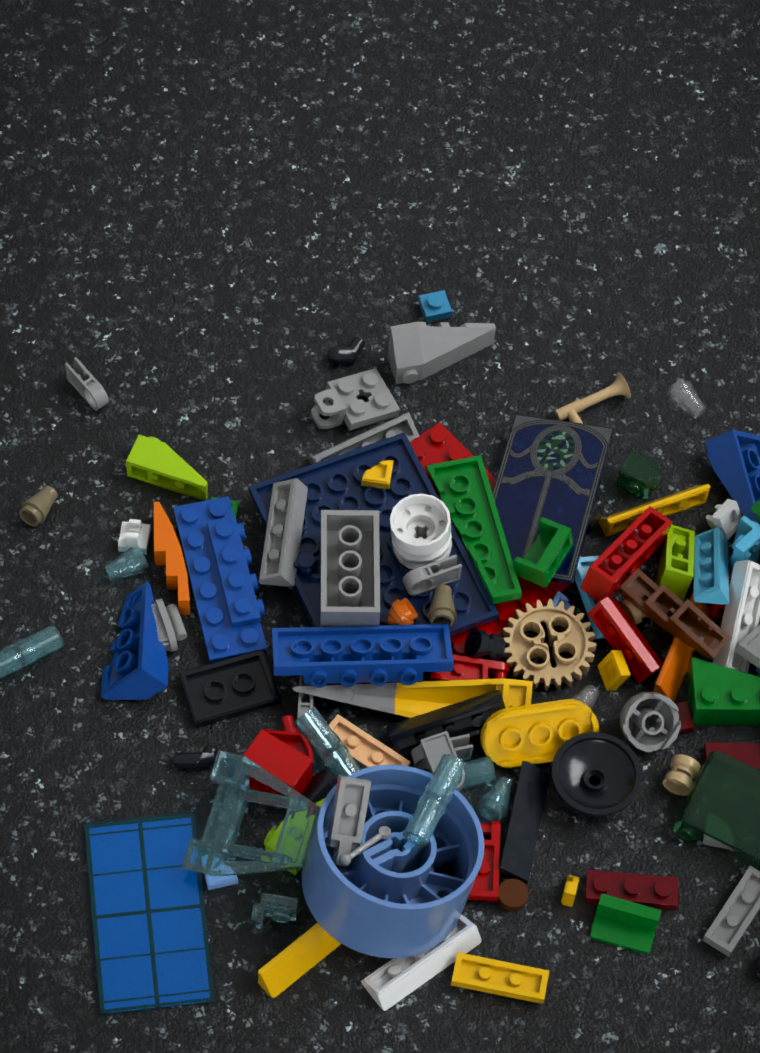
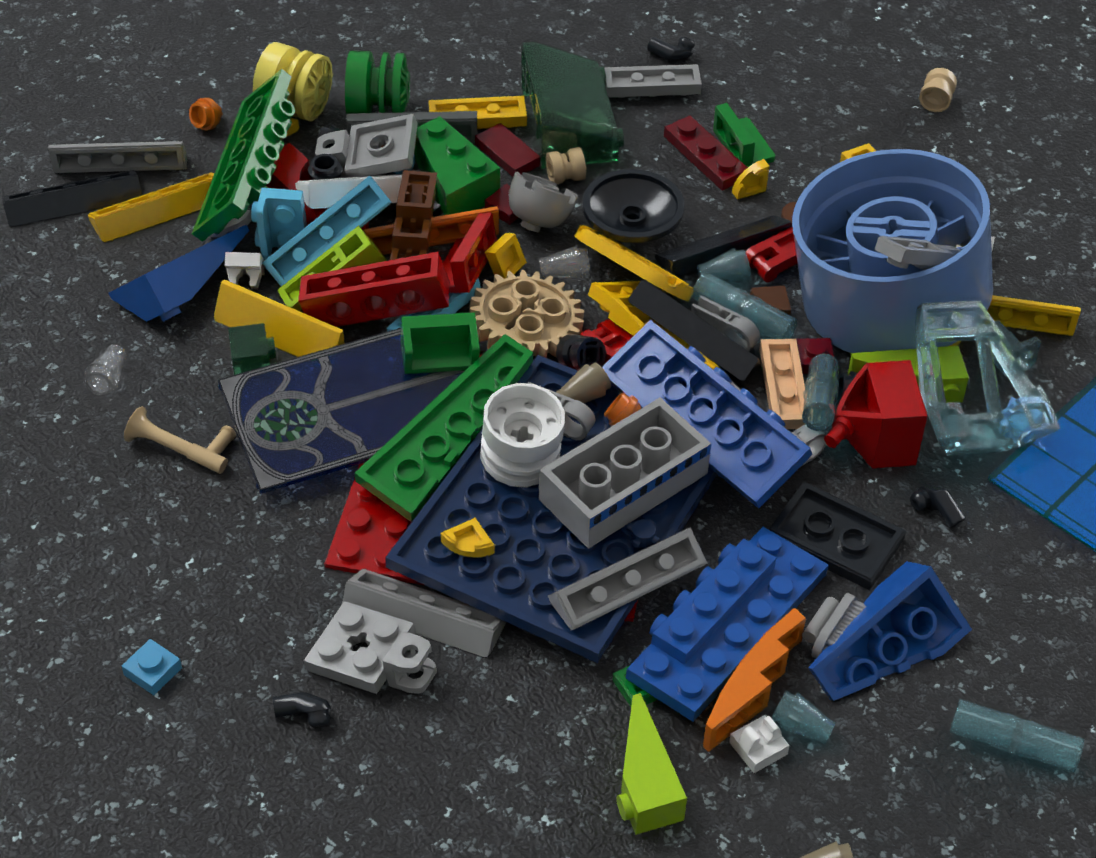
camera: 125 degrees left, 10 degrees down
light grey hinge [339,826,391,866] -> none
light grey wedge [388,322,496,384] -> none
clear light blue axle [403,754,466,847] -> none
light grey piece [420,731,465,791] -> none

